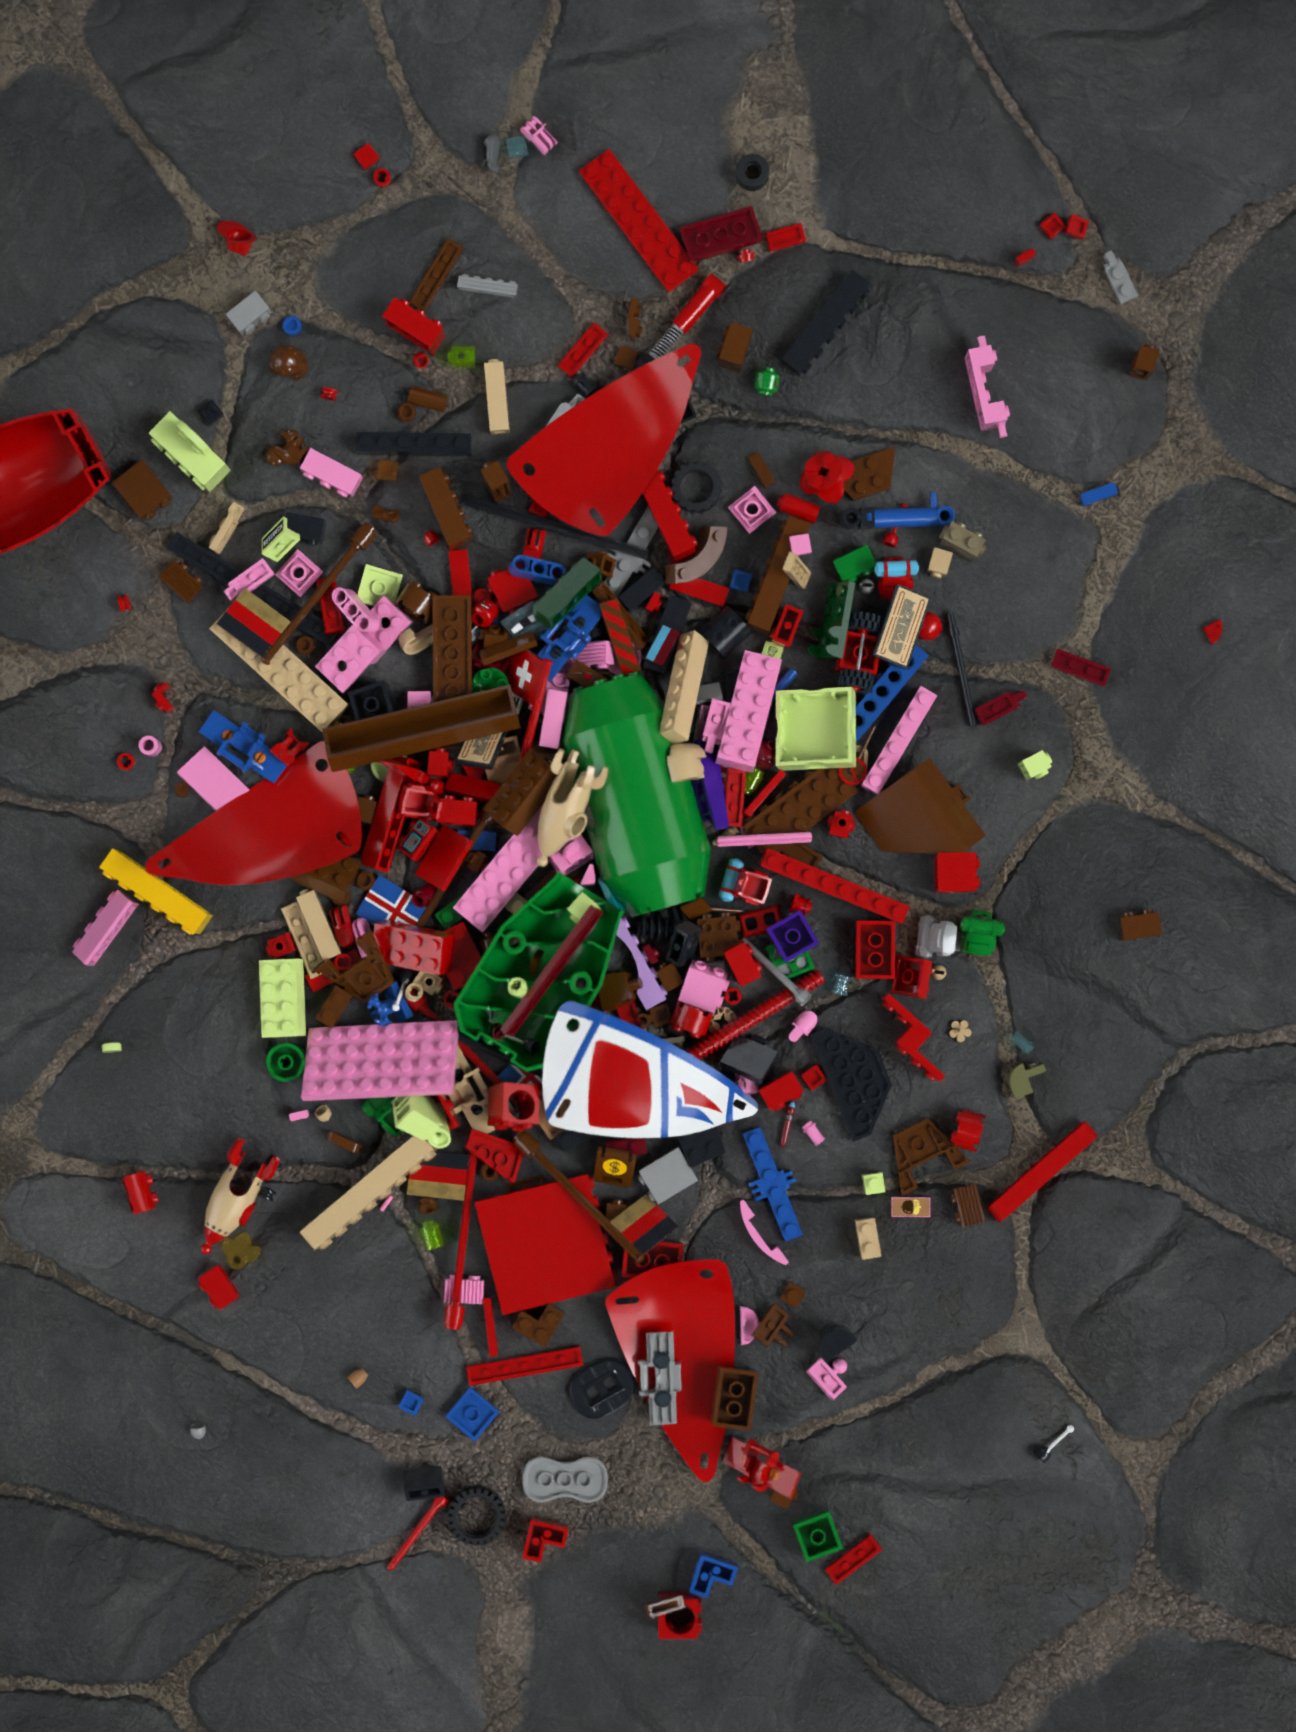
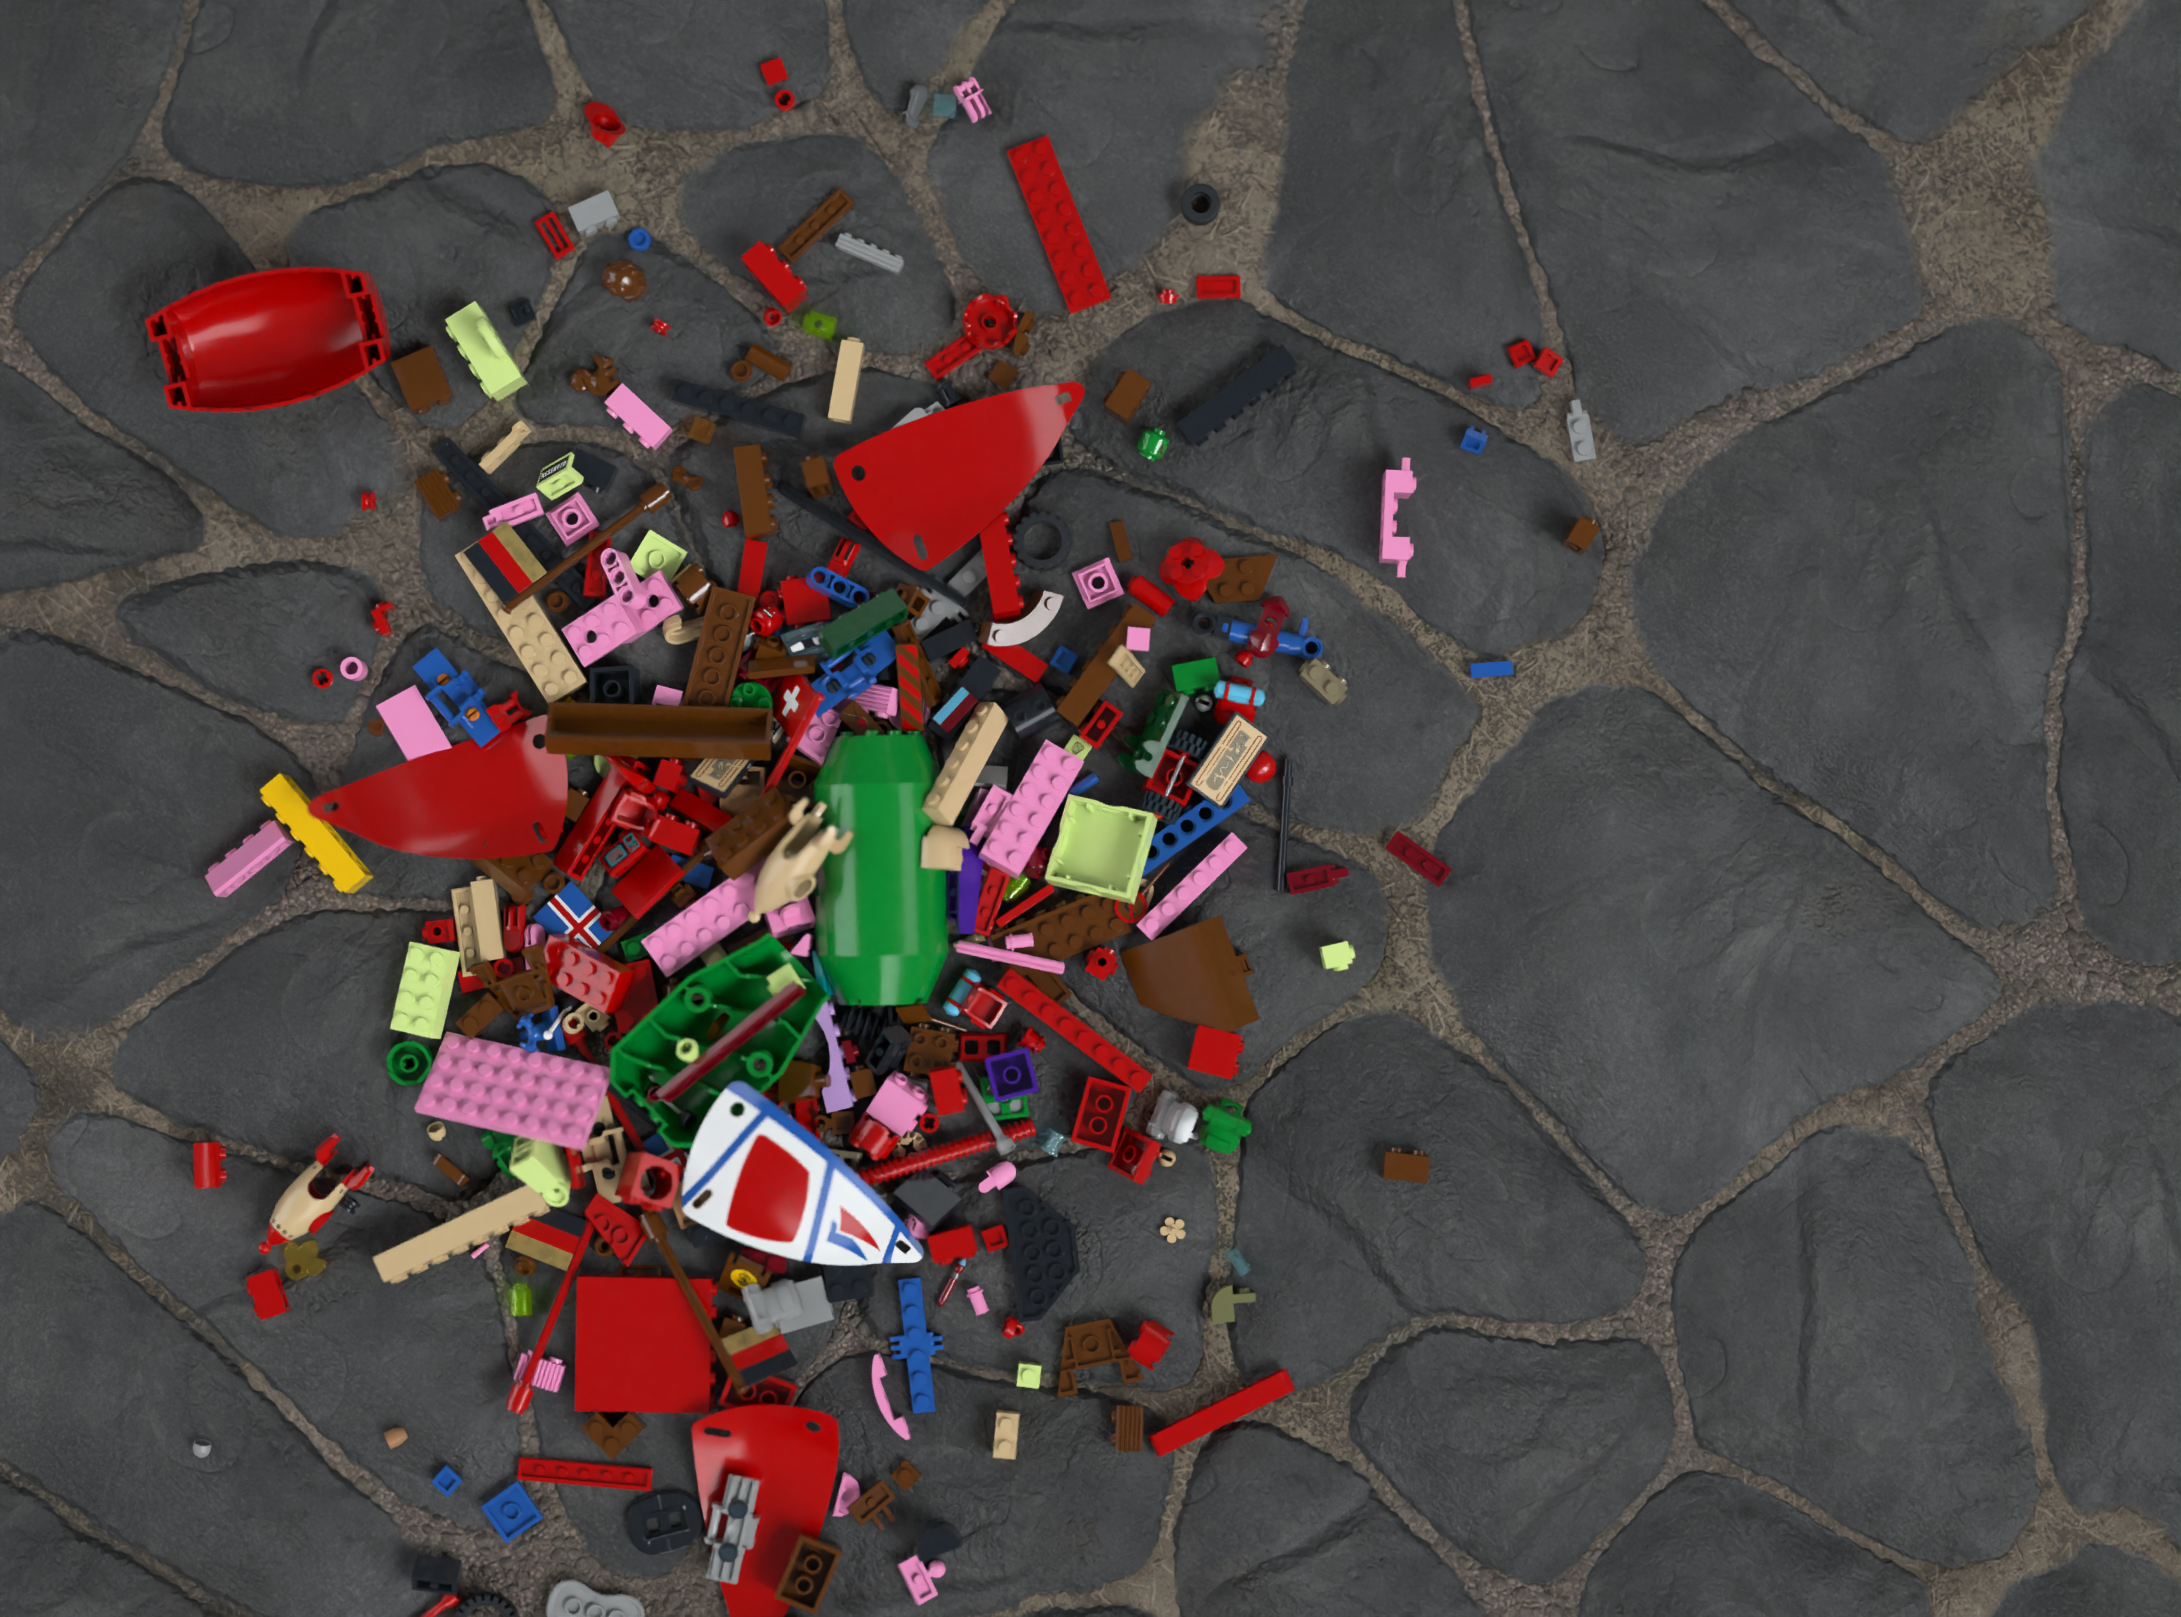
camera: 15 degrees right, 0 degrees up
yellowish green tile [102,1043,122,1053] -> none
bright pink tile [289,1110,309,1121] -> none
red tile [483,1296,498,1357] -> none
bright pink tile [539,688,568,749] -> none
red piece [633,273,727,369] -> none
dark red plate [679,206,763,264] -> none
red bracket [881,993,945,1082] -> none
medium nougat tile [891,1197,930,1217] -> none
tan brick [927,548,953,579] -> none
red tile [1202,619,1222,645] -> none
none -> red tile [534,211,576,261]
none -> light grey piece [742,1279,804,1334]
none -> red plate [962,293,1018,350]
none -> red tile [1002,1316,1025,1339]
none -> bright pink pin [1005,932,1034,951]
none -> dark red piece [1248,596,1290,659]
none -> blue tile [1460,426,1488,455]

